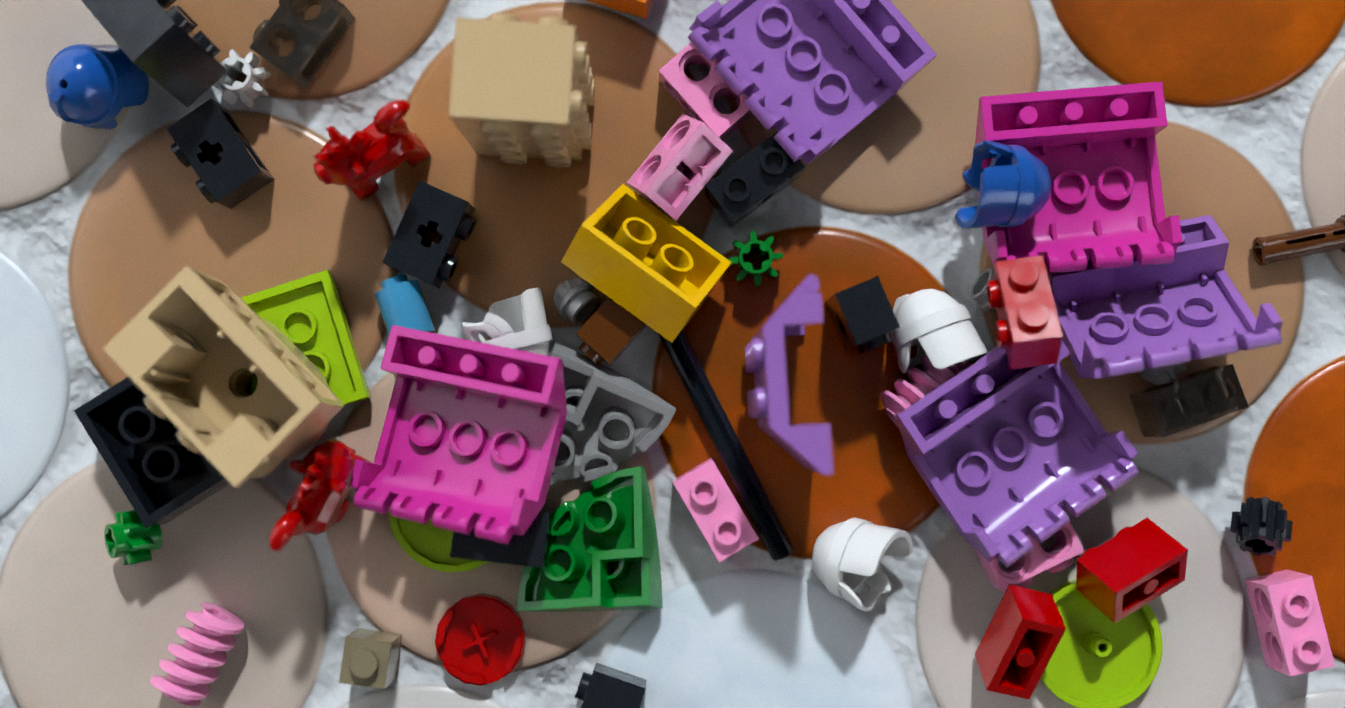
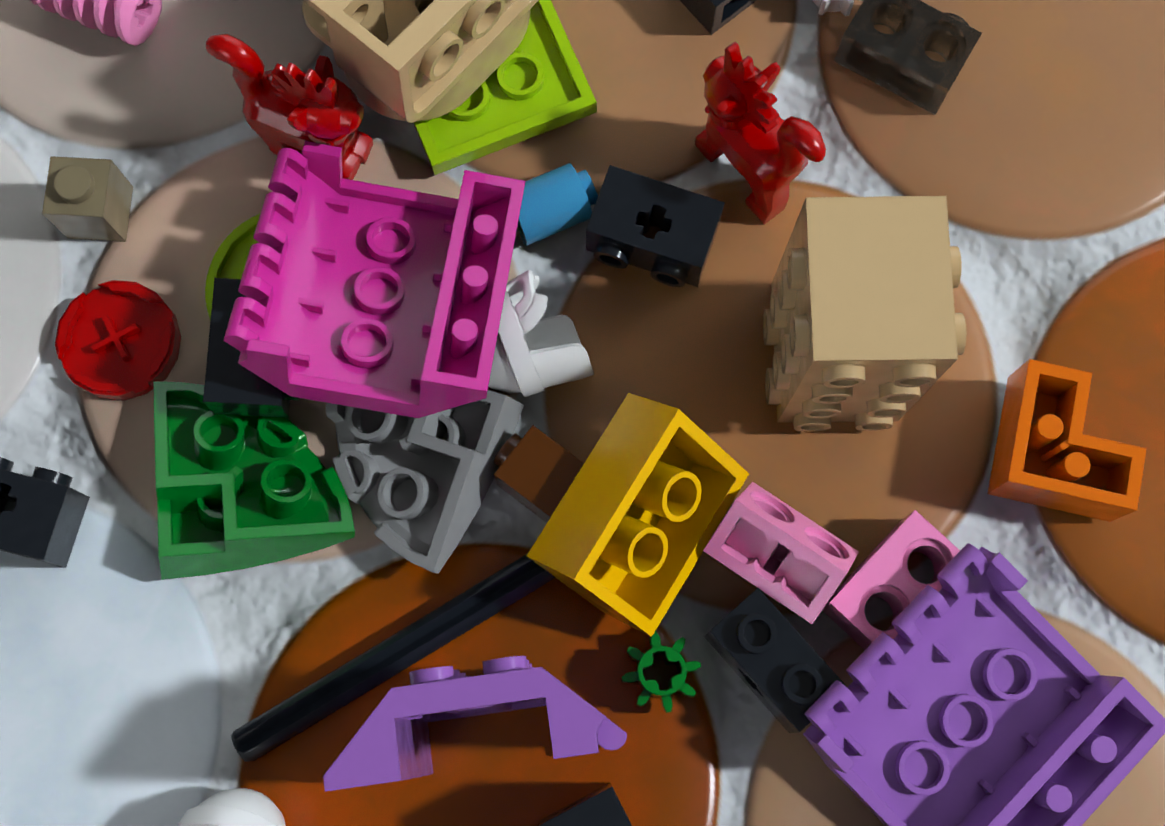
camera: 85 degrees right, 10 degrees down
light grey plate [553,278,600,324] -> none
bright pink brick [673,458,759,562] -> none

